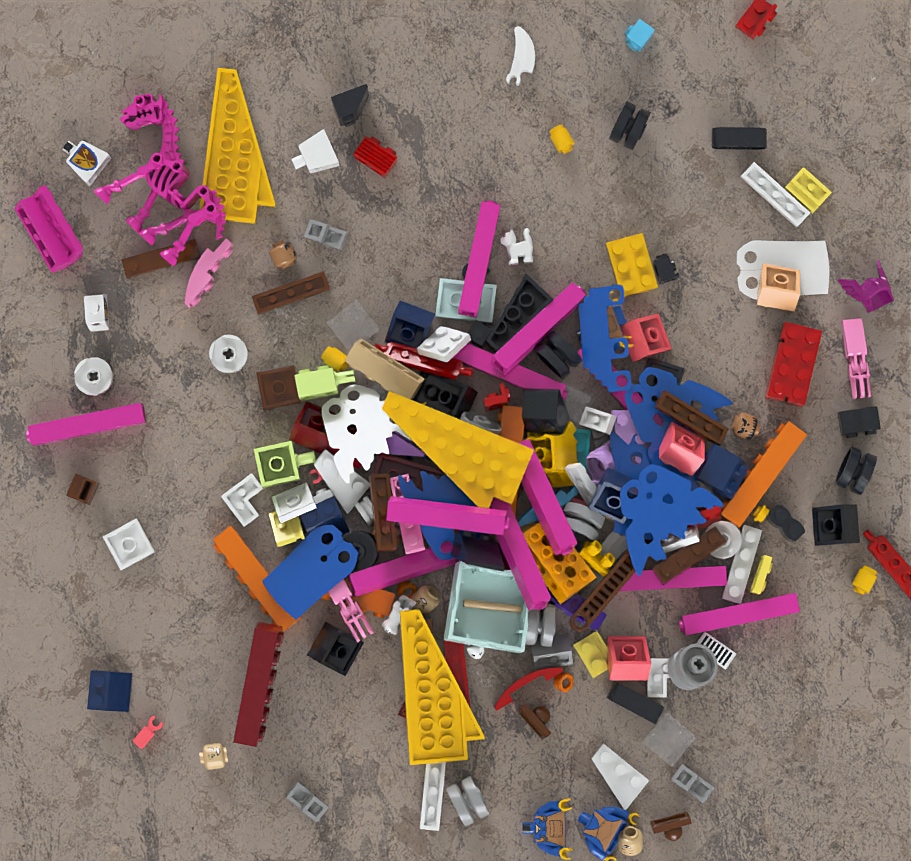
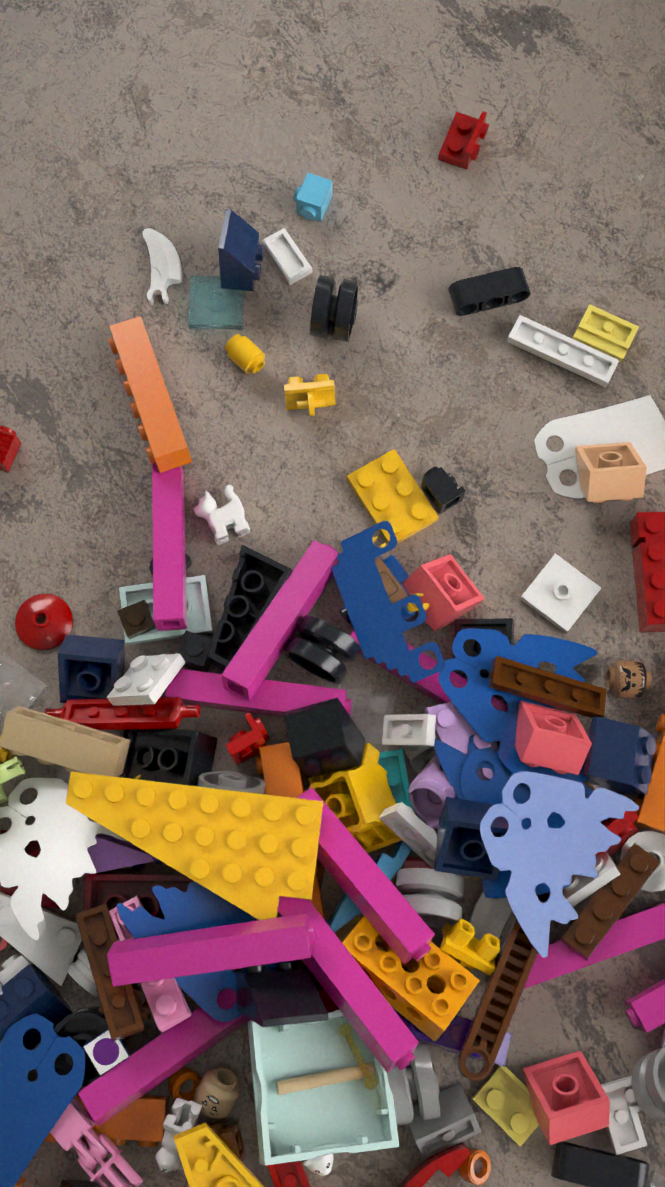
camera: 15 degrees left, 10 degrees down
none -> red dish [15,594,73,650]
none -> tile [83,1029,129,1075]
none -> orange brick [108,316,192,473]
none -> dark brown plate [117,600,156,640]
none -> clear light blue tile [188,275,245,330]
none -> dark blue slope [218,209,264,291]
none -> white tile [262,228,312,286]
none -> yellow hips [284,374,336,417]
none -> clear yellow hinge [338,1024,378,1090]
none -> white plate [520,553,601,633]

